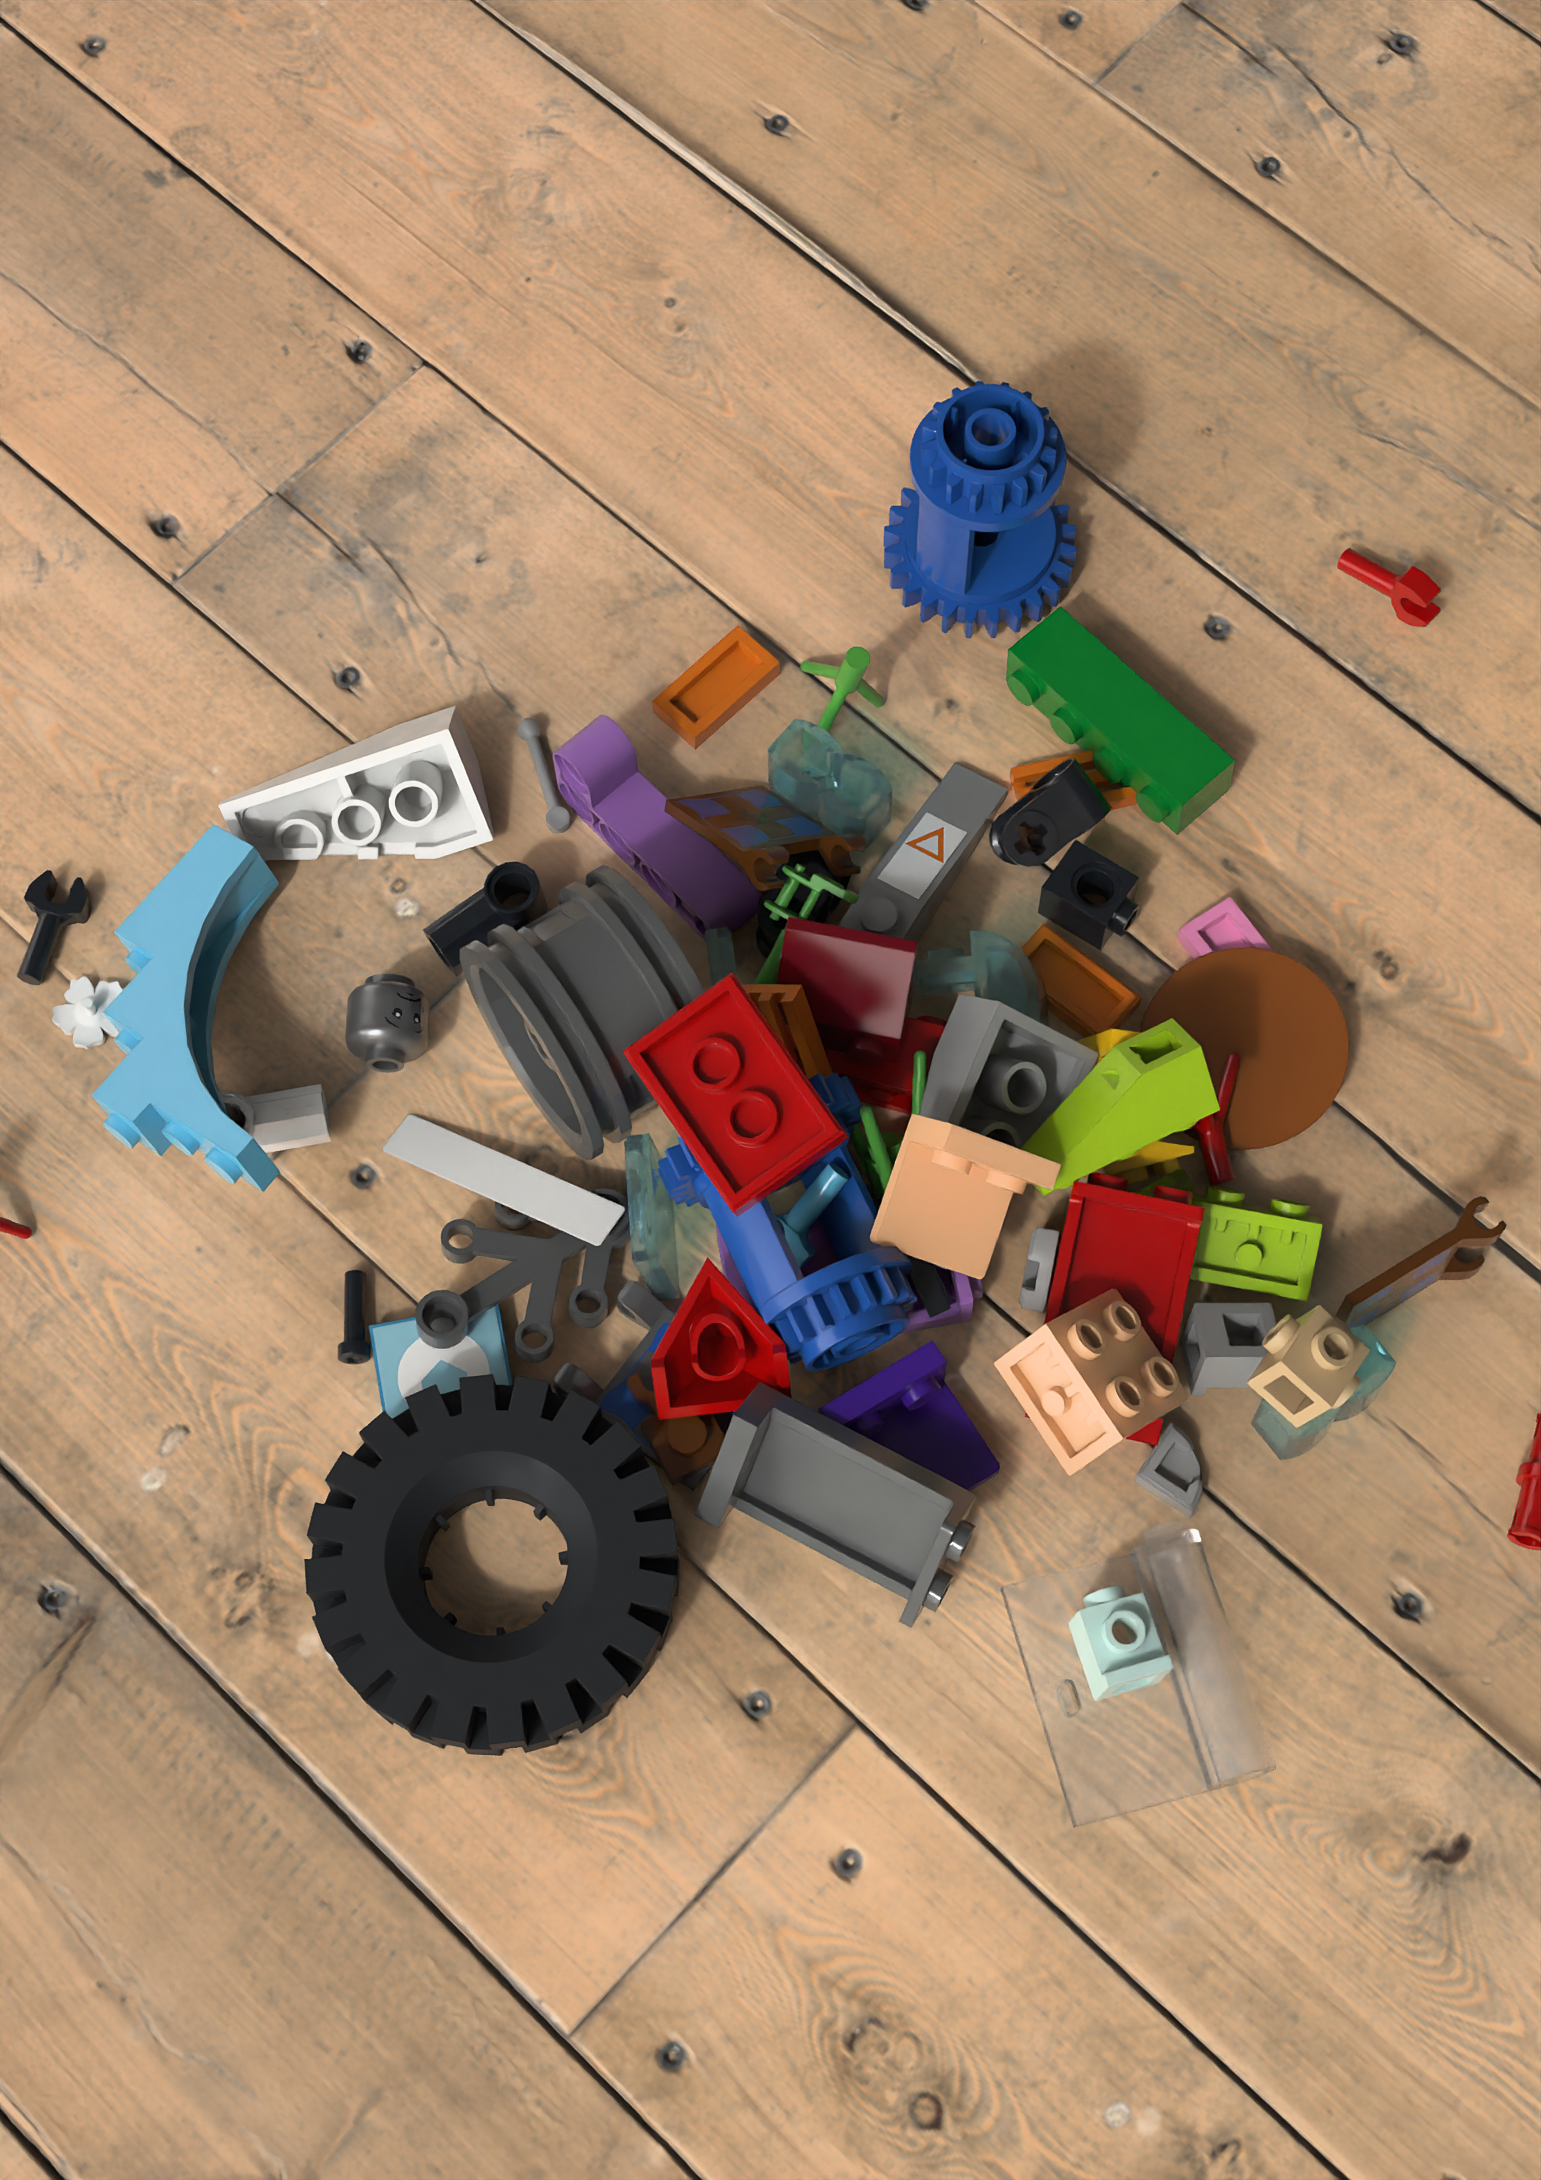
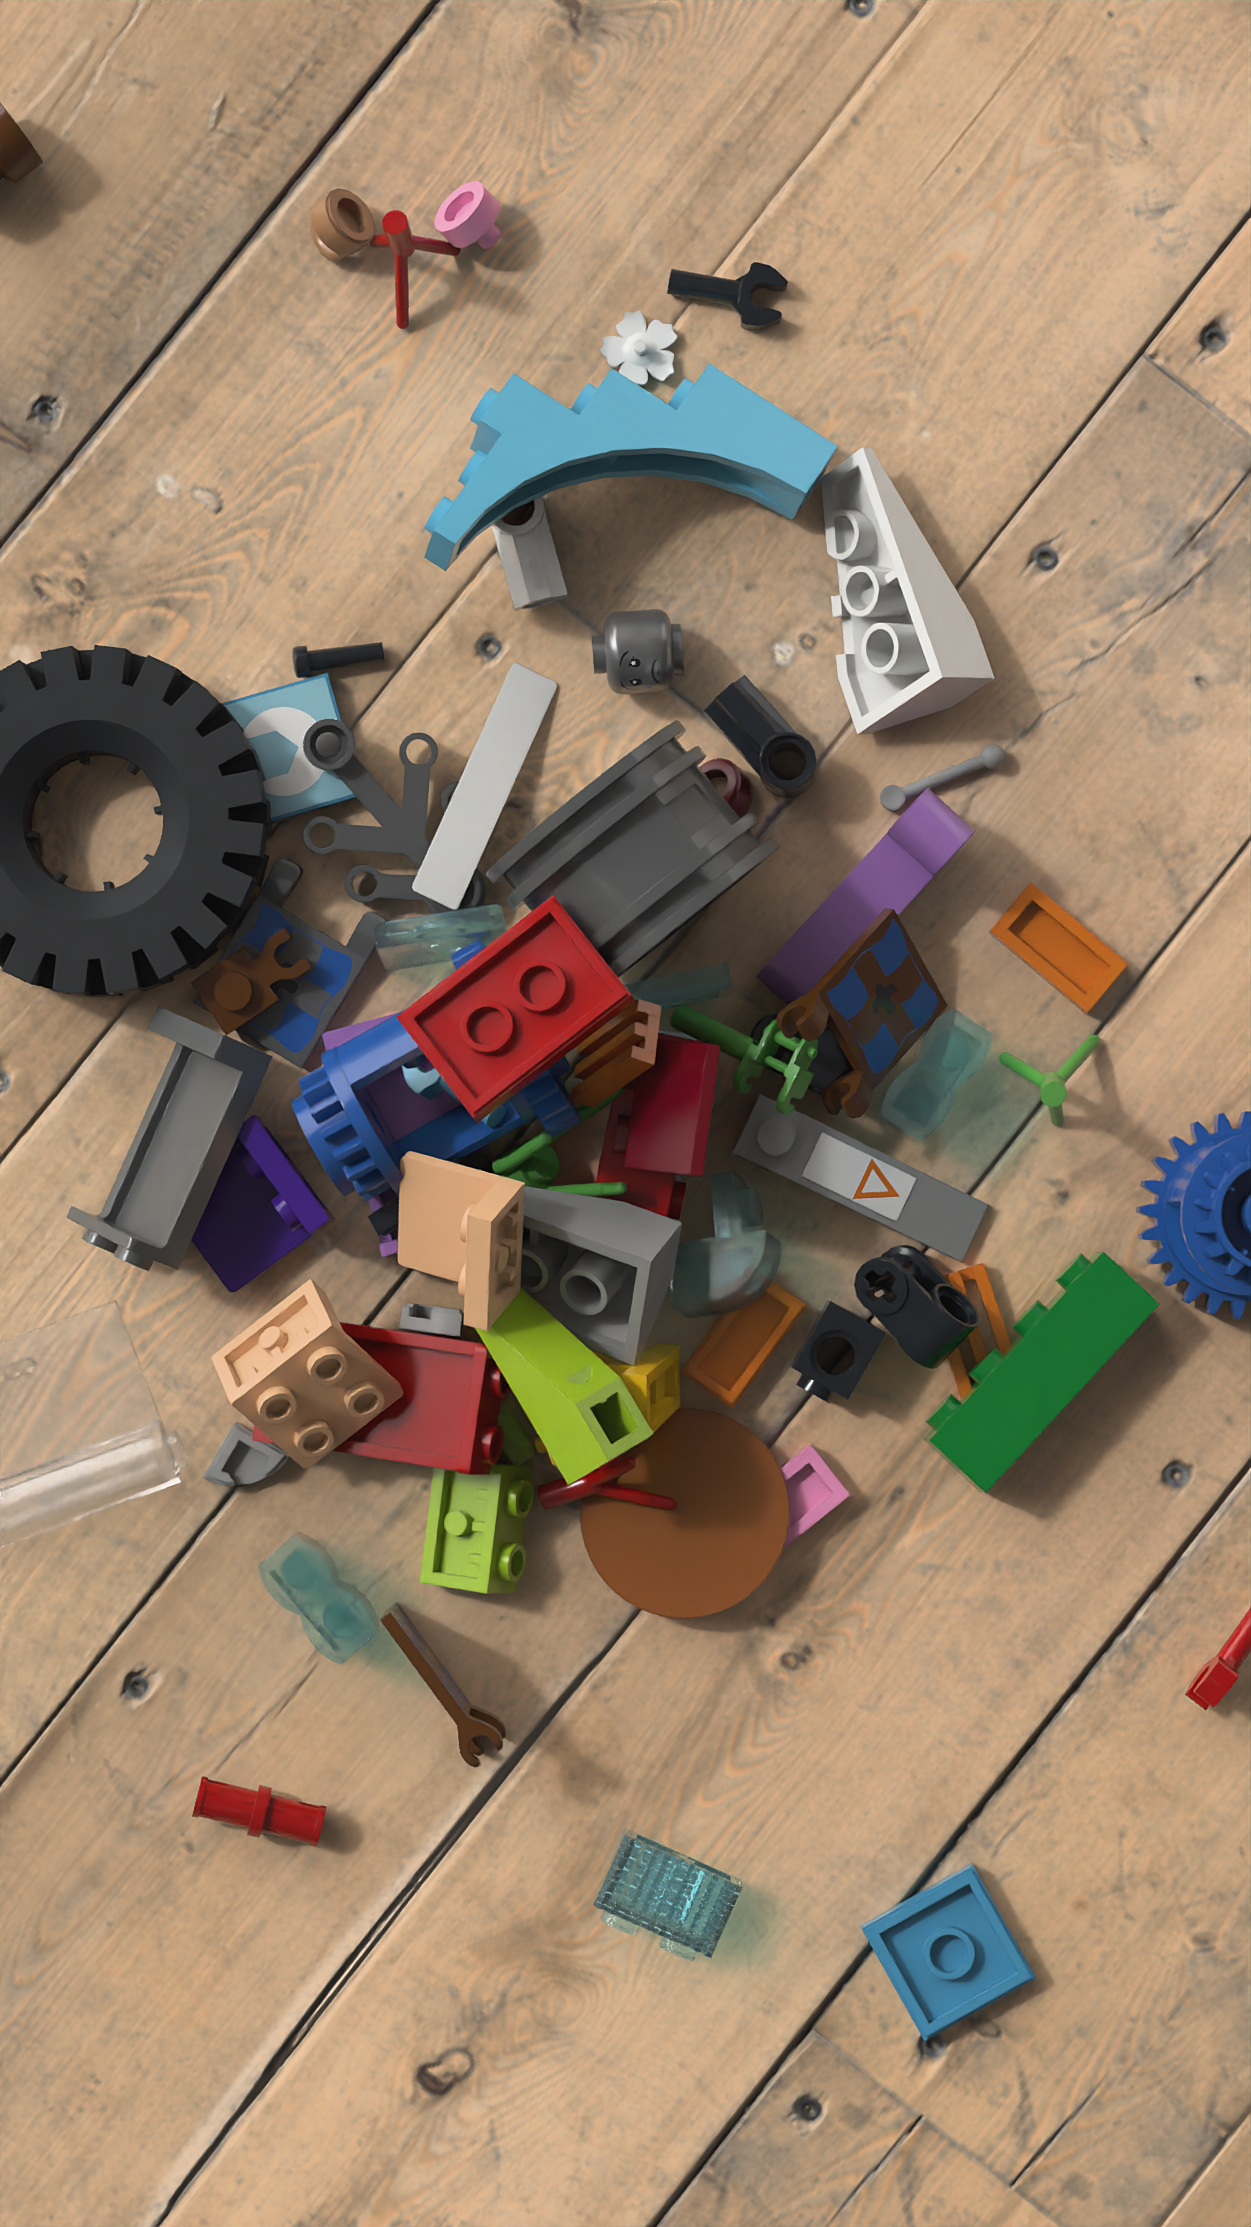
camera: 85 degrees right, 20 degrees up
red slope [651,1257,792,1420] -> none
light aqua brick [1068,1586,1174,1702] -> none
light grey brick [1180,1303,1276,1395] -> none
tan brick [1246,1305,1371,1428] -> none

